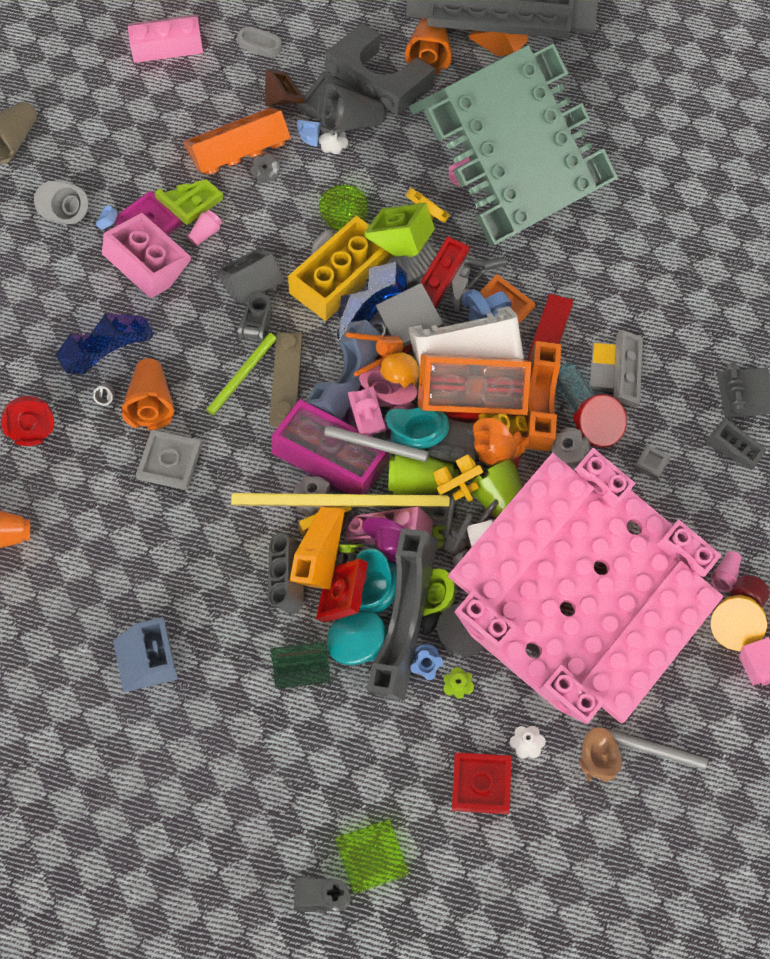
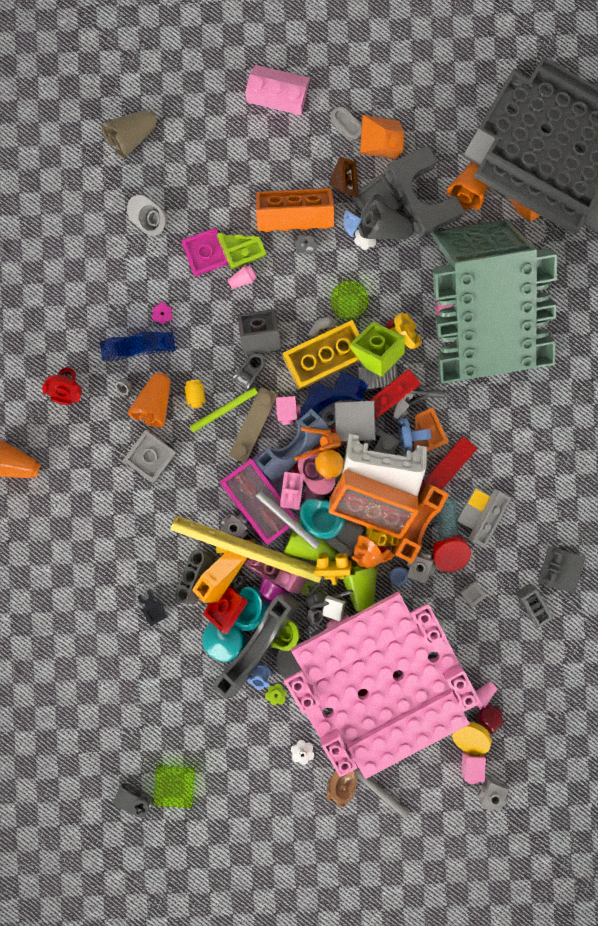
camera: 20 degrees right, 25 degrees up
light blue tile [96,205,117,230] -> none
bright pink slope [102,213,191,299] -> none
sand blue slope [113,617,178,692] -> none
clear green panel [270,642,331,689] -> none
lime plant [338,543,363,553] -> none
red plate [452,752,512,814] -> none
none -> black plate [138,589,168,627]
none -> dark pink plant [152,302,173,325]
none -> yellow brick [184,380,206,409]
none -> bright pink brick [276,396,301,425]
none -> orange slope [360,115,404,159]

